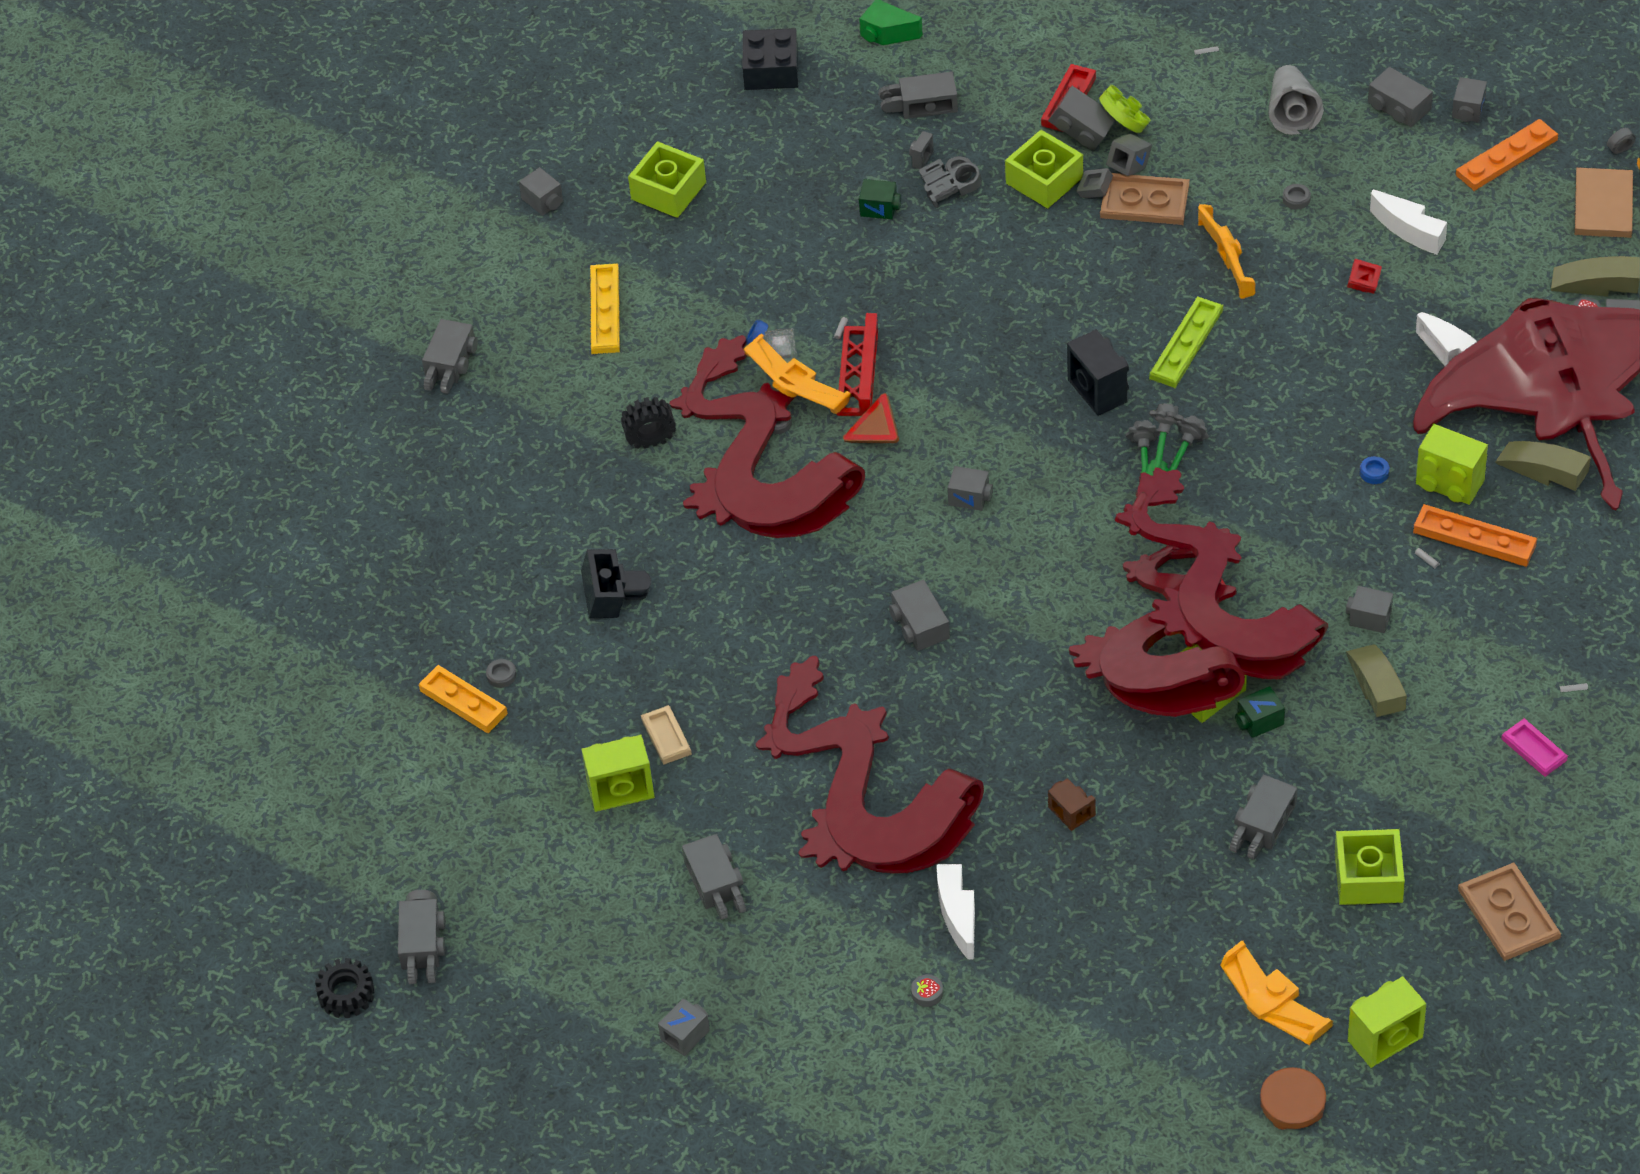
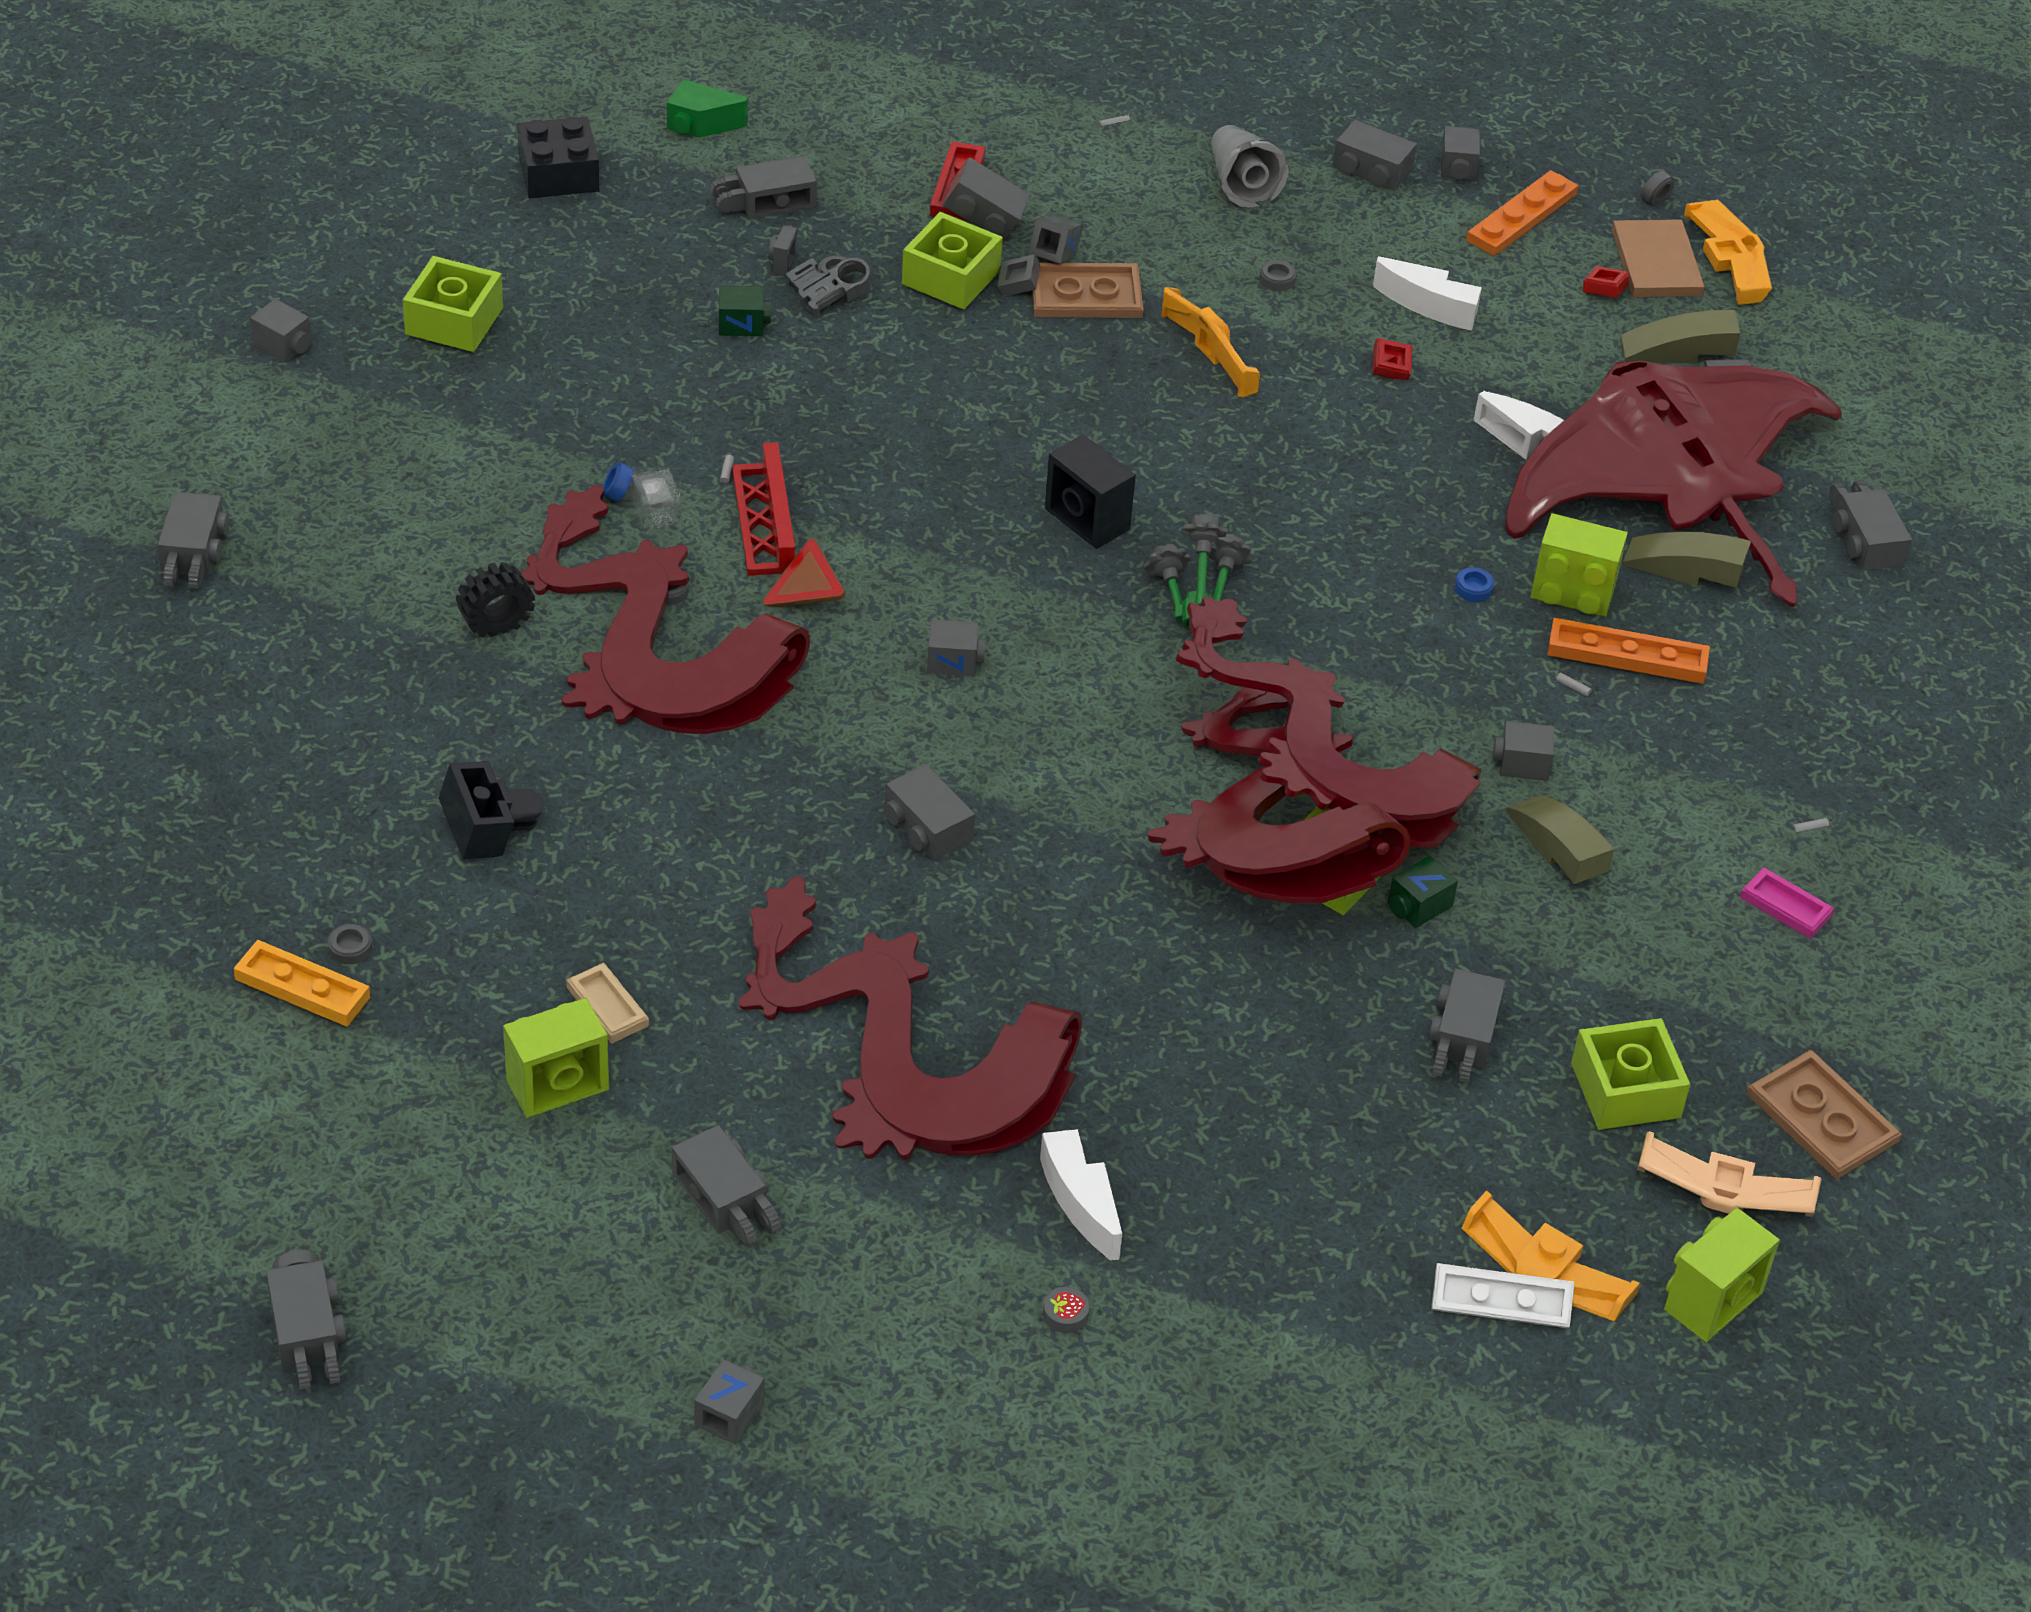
camera: 20 degrees left, 5 degrees down
black tyre [315,958,375,1018] -> none
yellow tile [590,264,620,354] -> none
light orange plate [743,334,851,414] -> none
reddish brown brick [1048,778,1096,831] -> none
lime tile [1099,85,1151,133] -> none
lime tile [1149,296,1223,388] -> none
dark orange tile [1260,1067,1326,1130] -> none
none -> white tile [1431,1263,1574,1329]
none -> red tile [1583,266,1630,298]
none -> light nougat plate [1637,1132,1822,1217]

